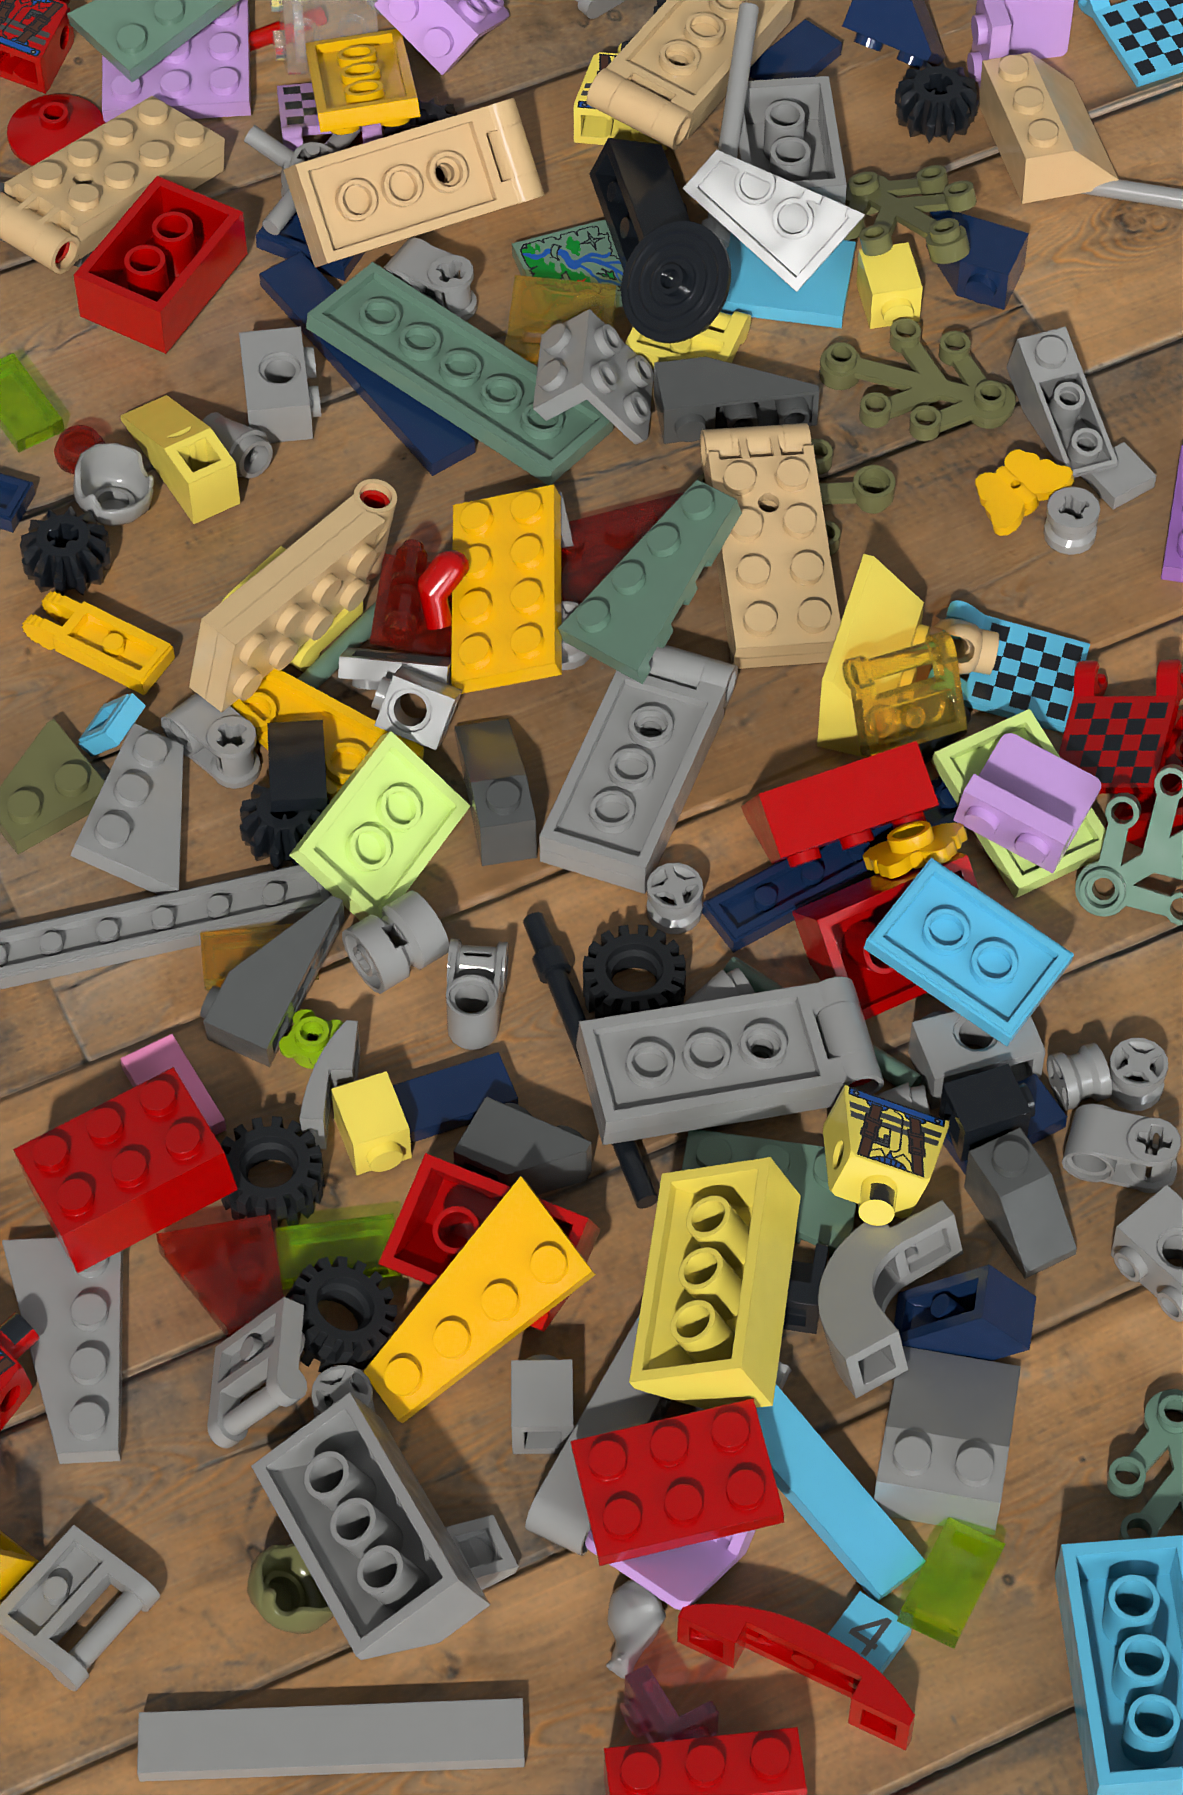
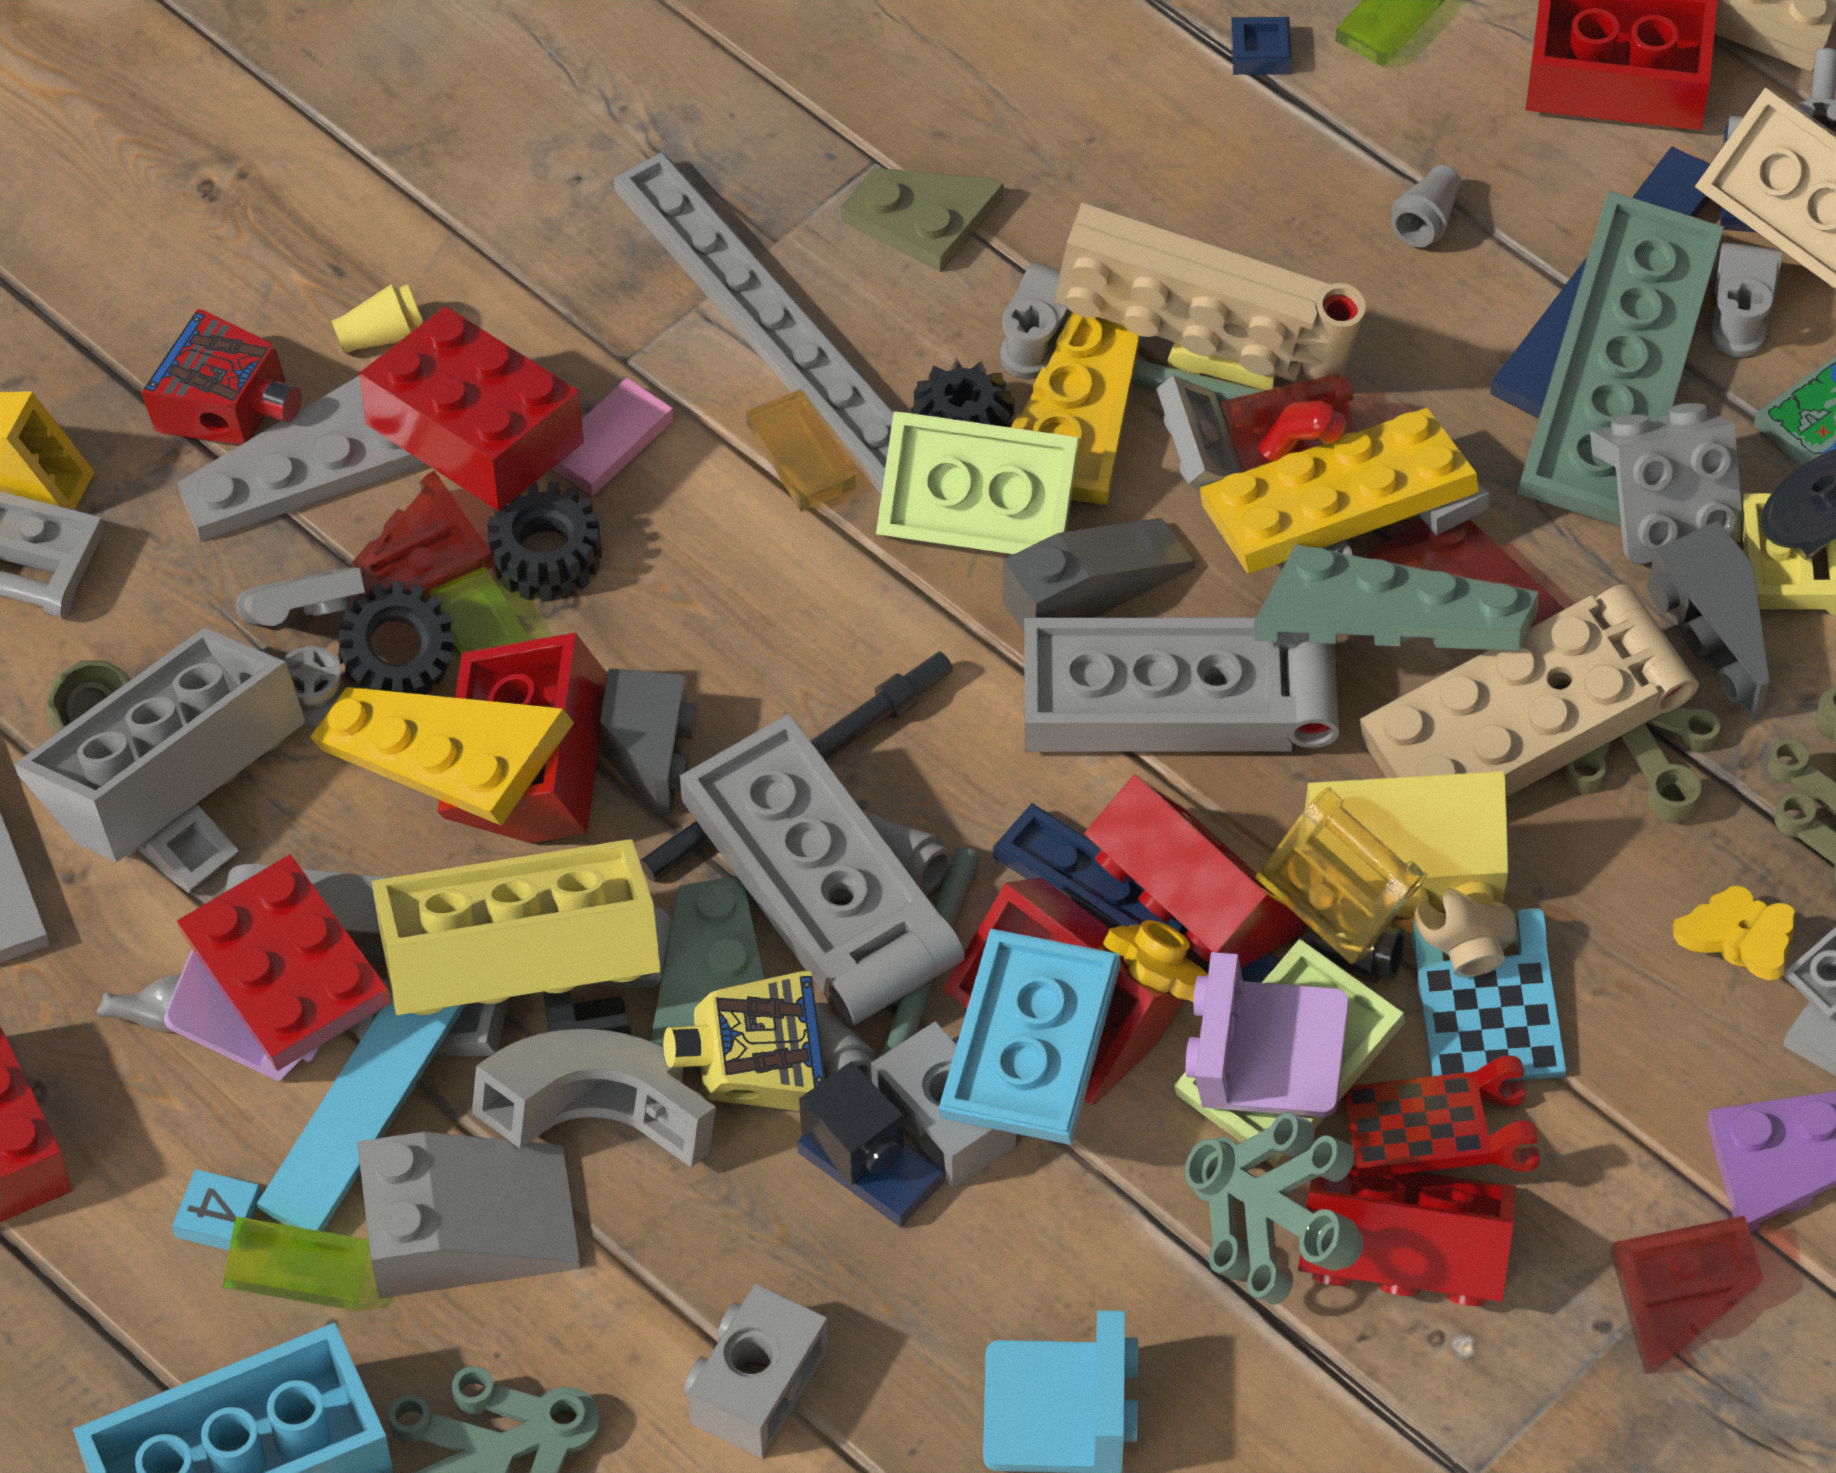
camera: 70 degrees right, 0 degrees up
black gear [20,506,112,596] -> none
yellow hinge [22,591,175,695] -> none
clear red plate [54,425,105,474] -> none
light grey wing [70,723,184,895] -> none
light grey hair [73,443,154,526] -> none
medium azure tile [78,693,146,757] -> none
light yellow slope [120,395,240,524] -> none
dark grey slope [200,896,345,1067] -> none
light grey brick [239,326,322,443] -> none
black slope [267,720,328,812] -> none
lime plate [279,1009,343,1069] -> none
light grey slope [300,1020,361,1150] -> none
light yellow brick [331,1071,412,1176] -> none
light grey wheel [342,890,449,994] -> none
light grey brick [371,666,462,750] -> none
dark blue tile [393,1052,518,1143] -> none
light grey piece [446,938,509,1050] -> none
clear yellow plate [505,275,618,364] -> none
light grey brick [511,1355,574,1454] -> none
black tyre [583,924,686,1019] -> none
clear pink bracket [620,1664,719,1743] -> none
light grey wheel [647,863,703,934] -> none
red slope [677,1604,915,1751] -> none
dark blue slope [894,1264,1036,1361] -> none
dark grey slope [964,1128,1077,1279] -> none
light grey wheel [1043,487,1100,555] -> none
light grey wheel [1047,1042,1112,1111] -> none
light grey piece [1062,1104,1181,1193] -> none
light grey wheel [1109,1038,1168,1111] -> none

